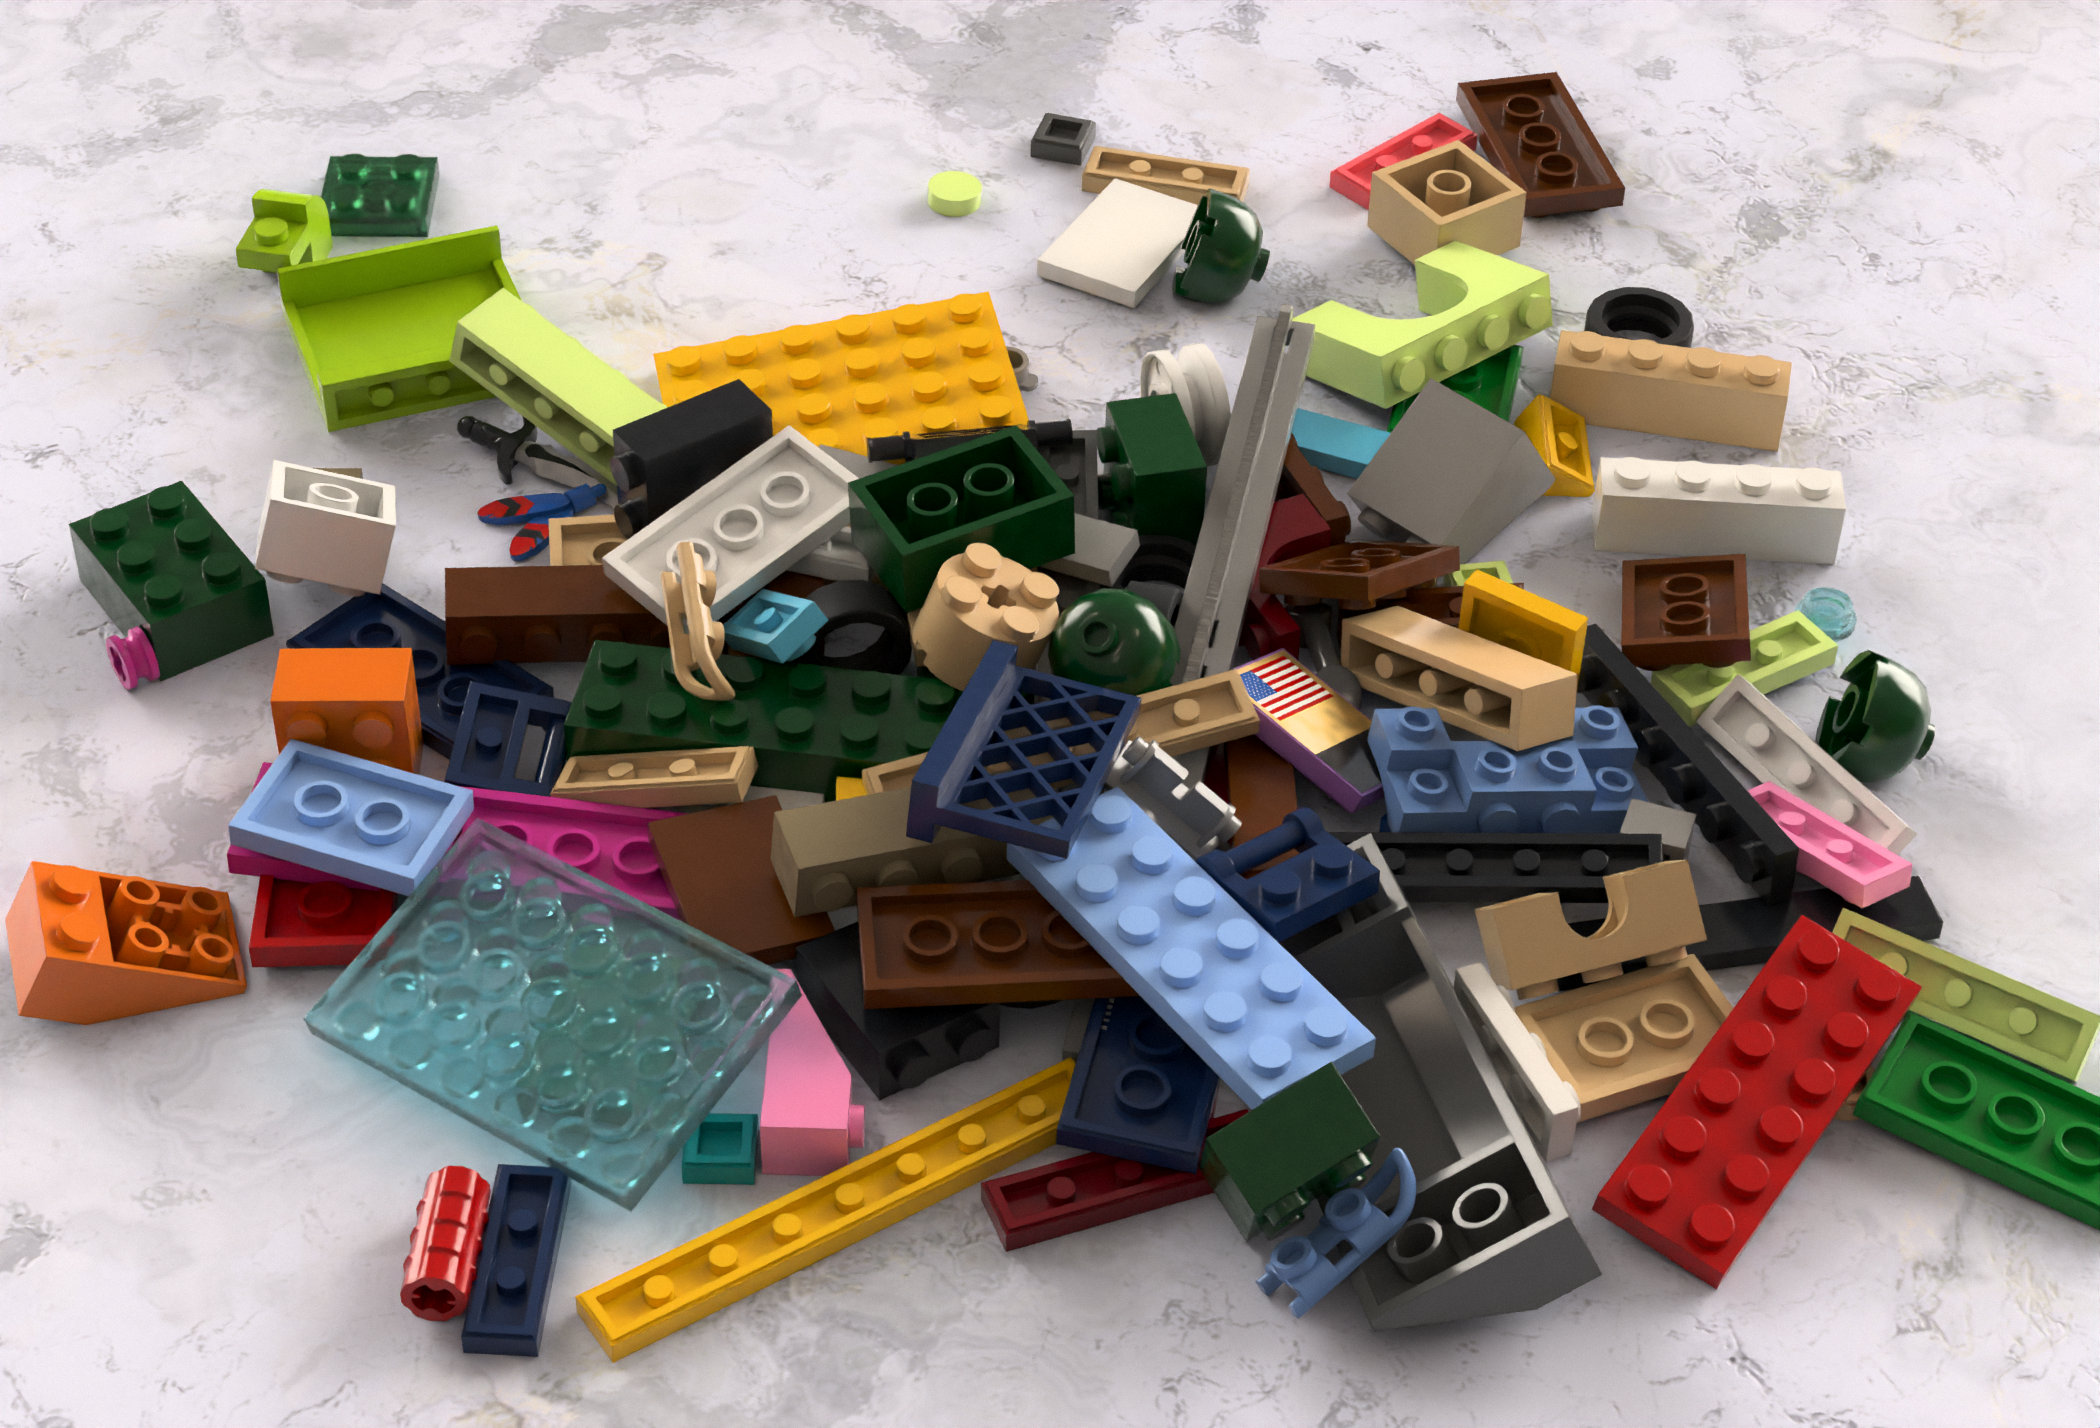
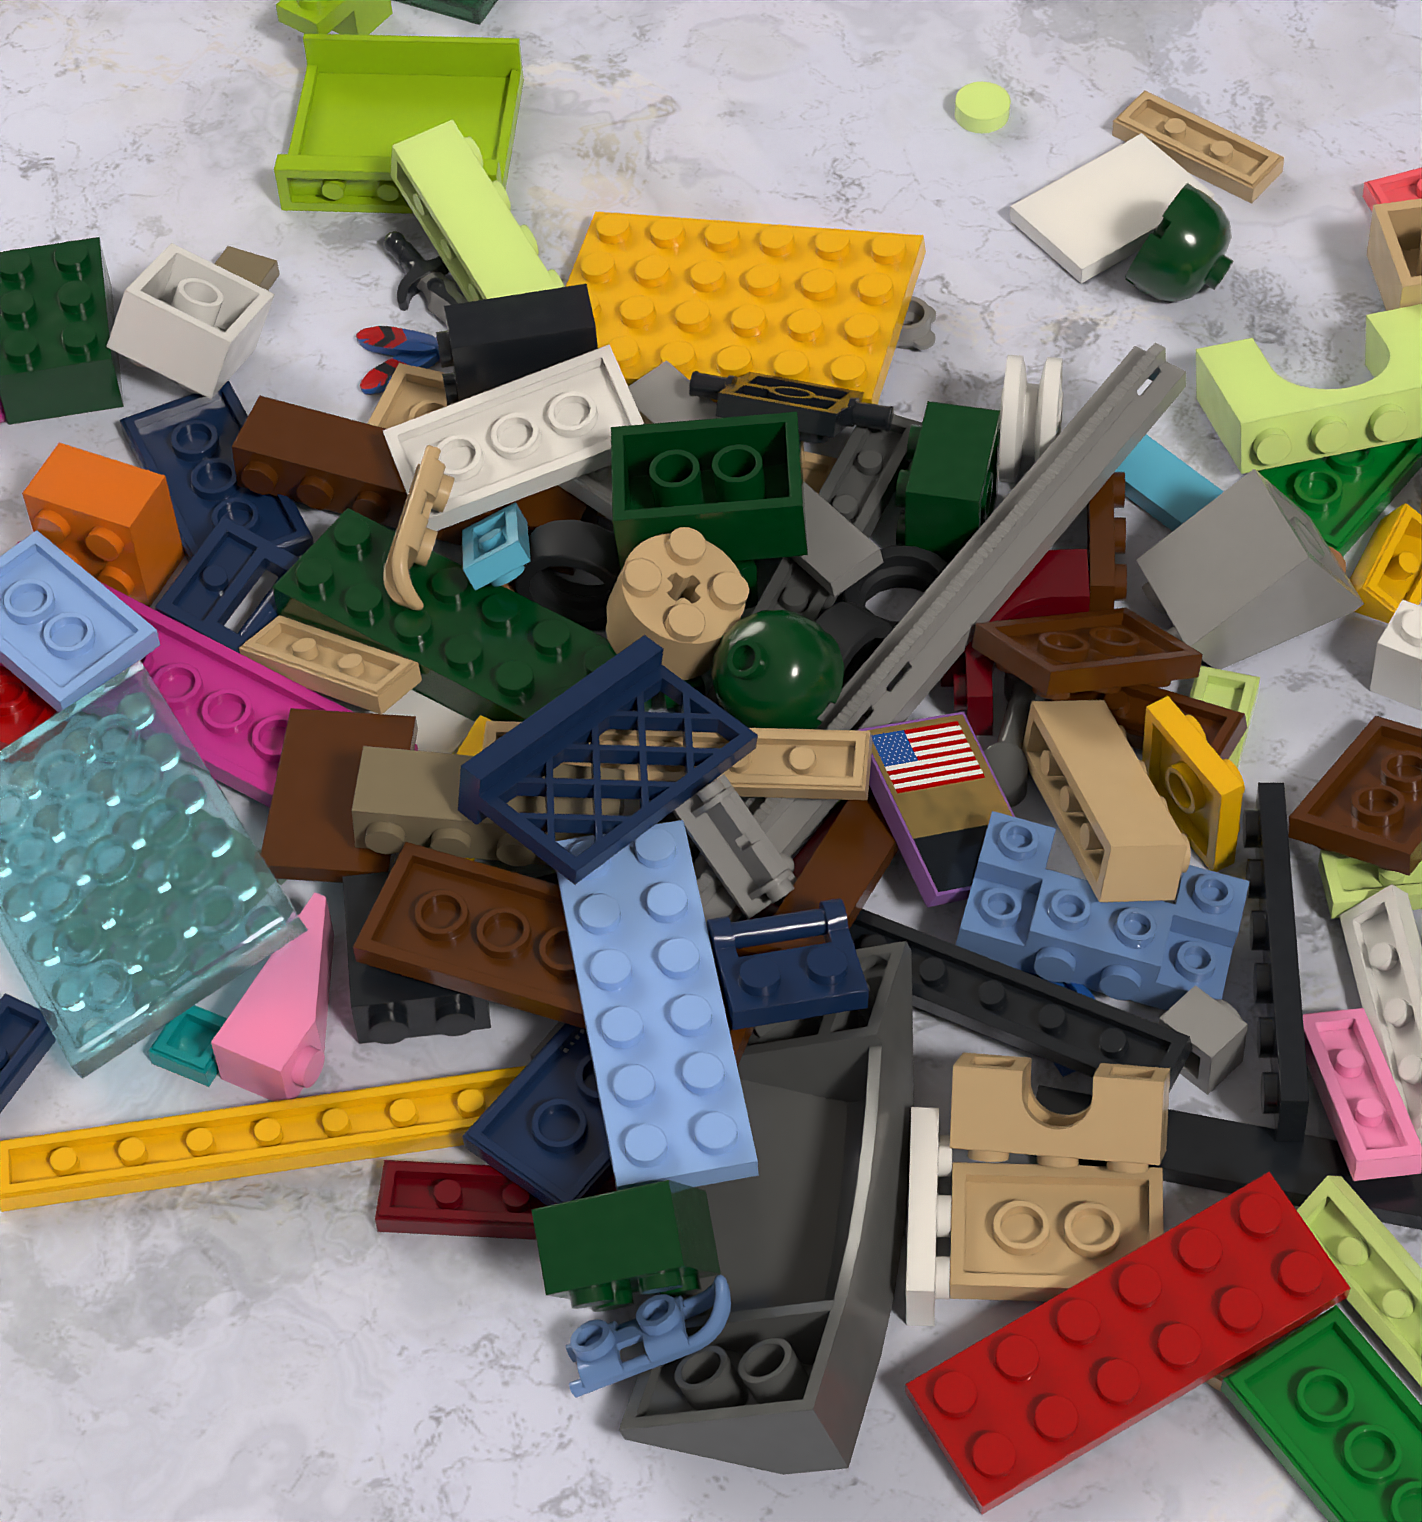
camera: 30 degrees right, 10 degrees up
dark grey tile [1031,113,1096,166] -> none

